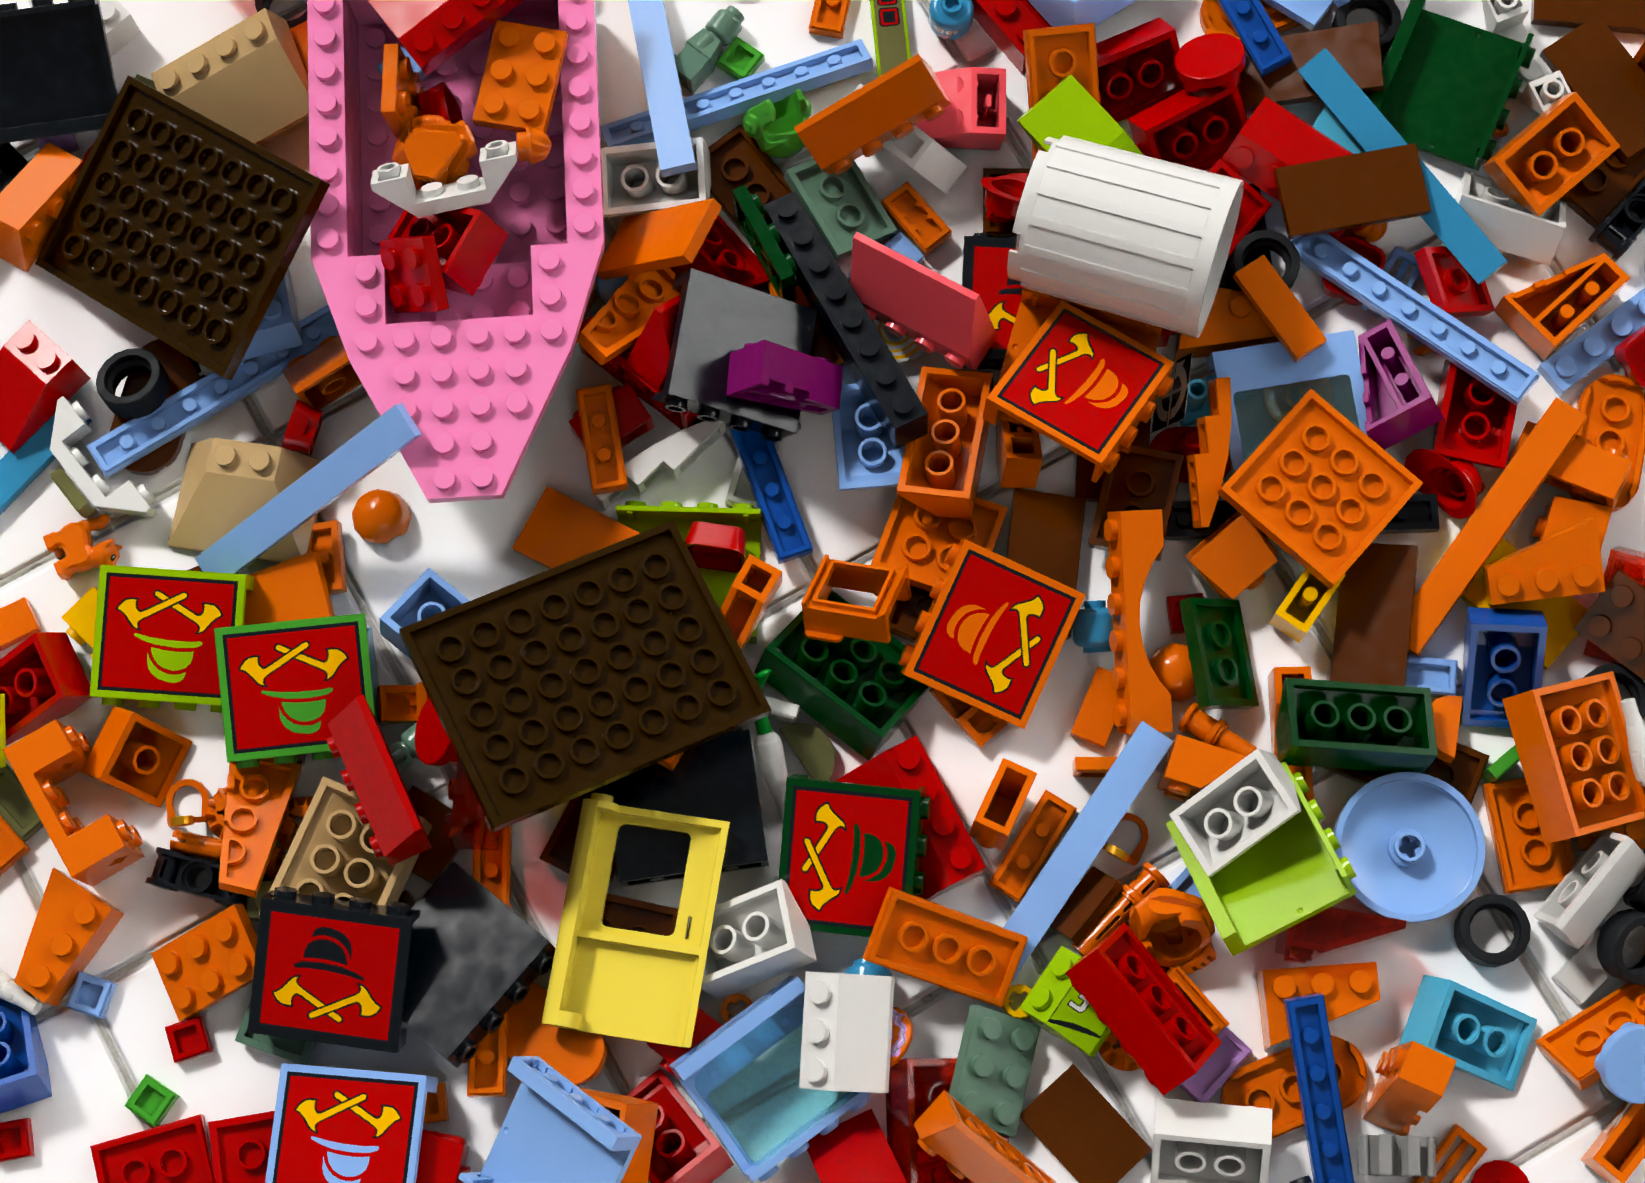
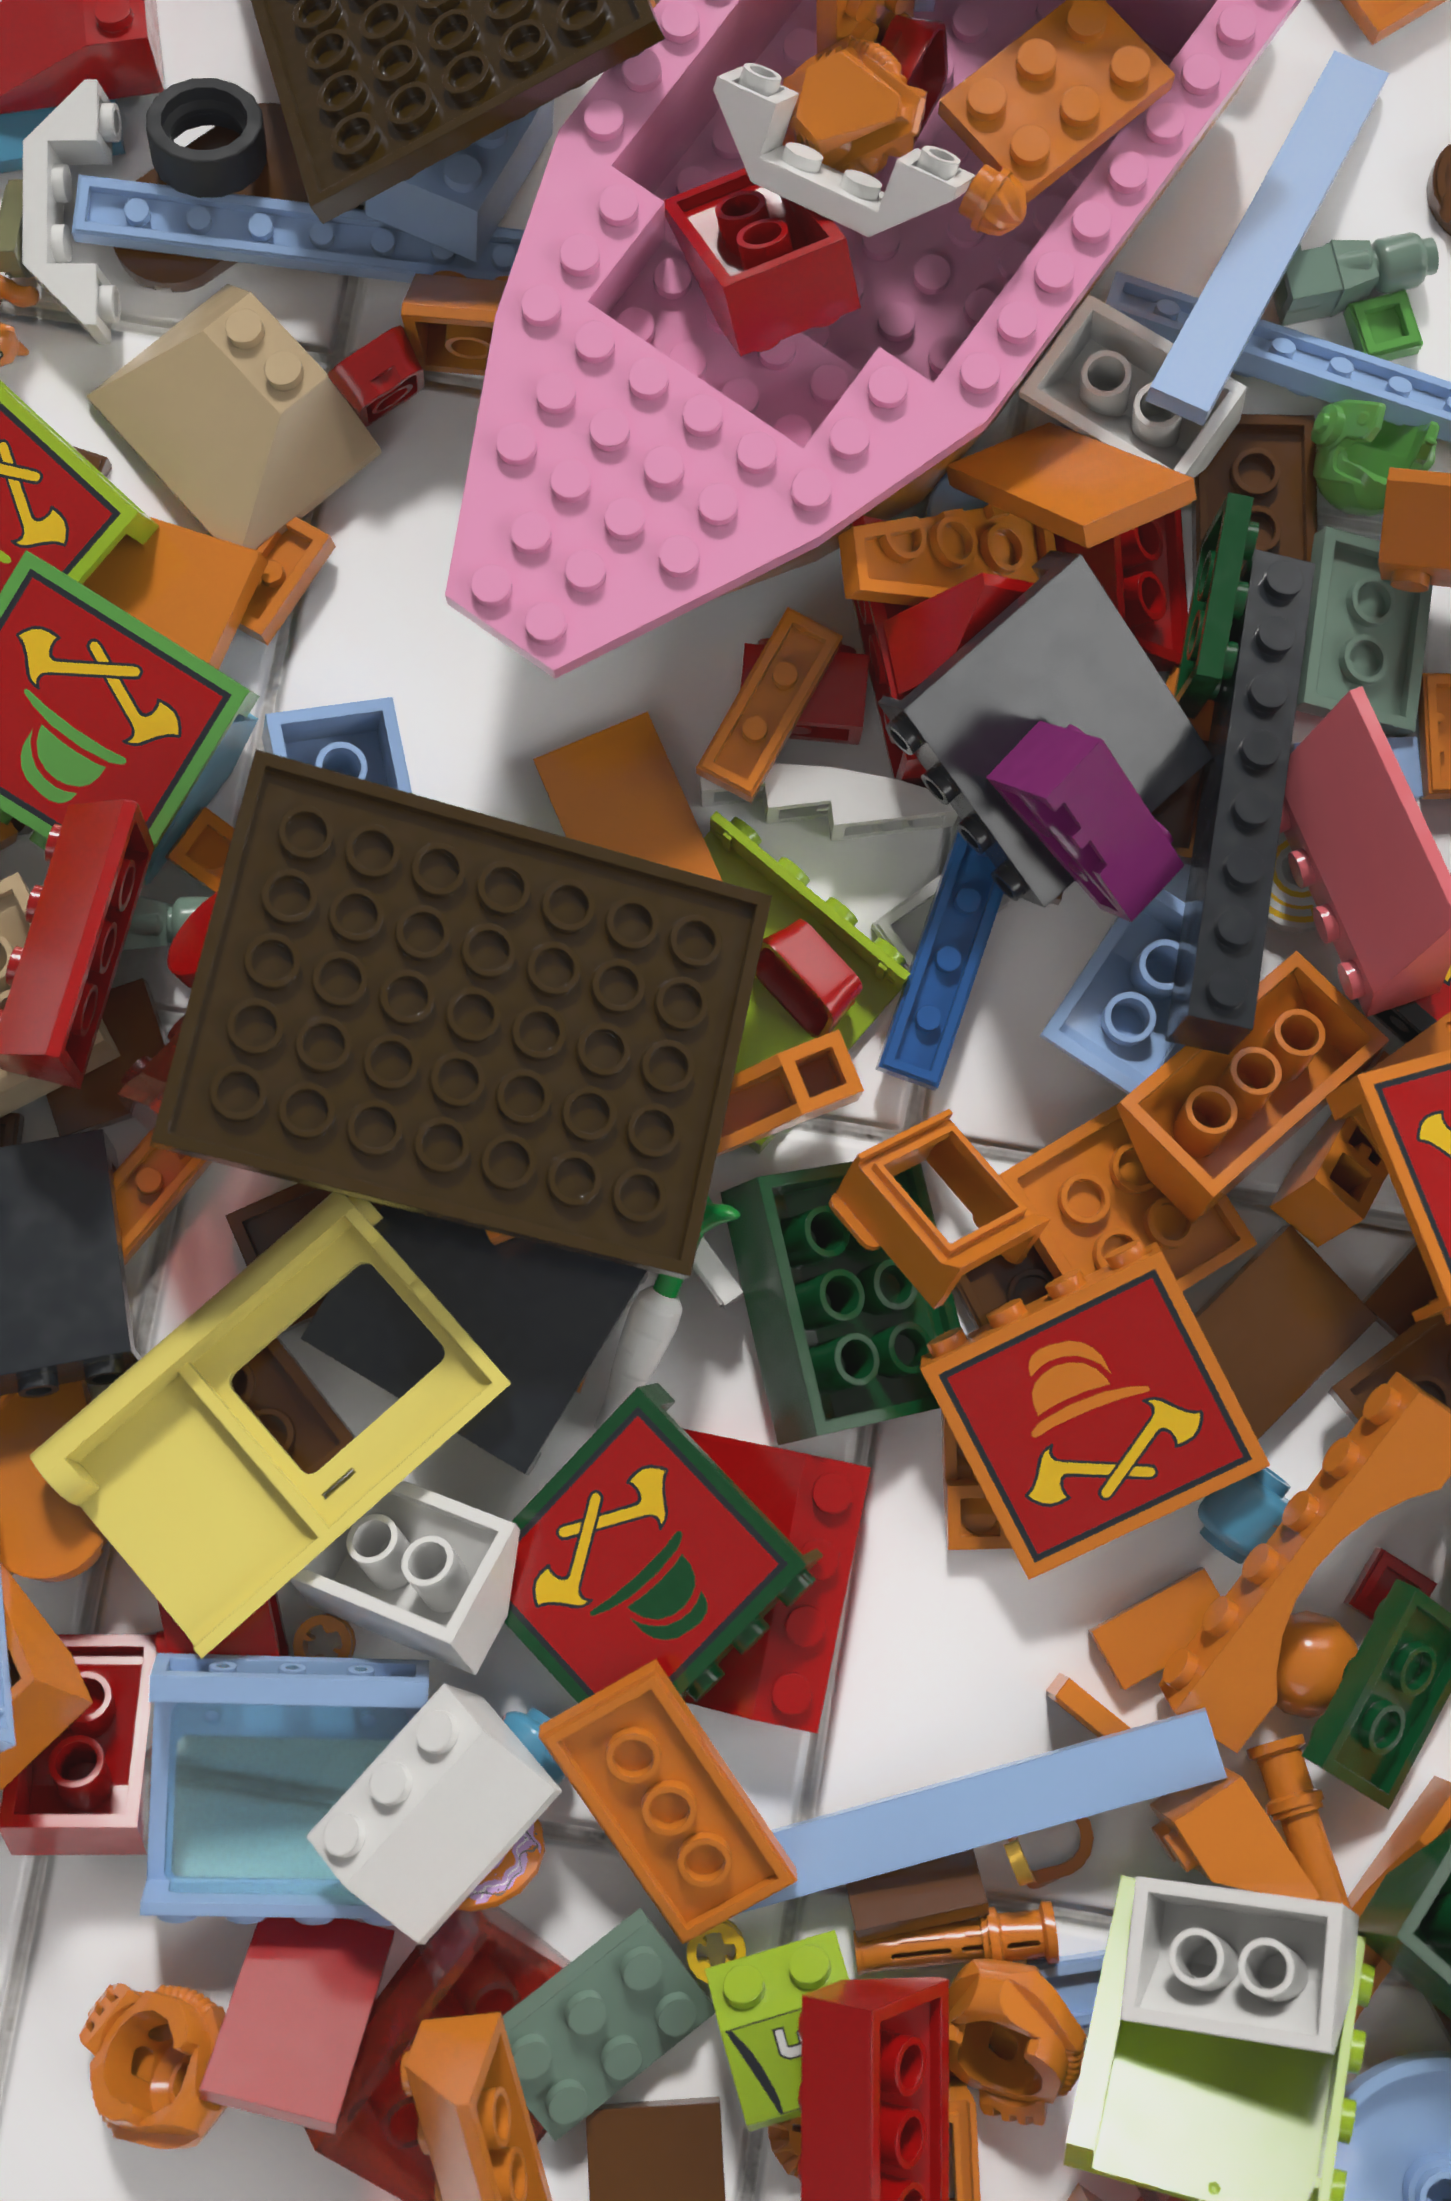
camera: 30 degrees right, 5 degrees up
light blue tile [194,403,422,574] -> none
orange hair [352,489,411,544] -> none
red plate [379,235,449,313] -> none
olive tile [779,723,835,781] -> none
orange torso [969,758,1037,851] -> none
orange tile [988,790,1077,904] -> none

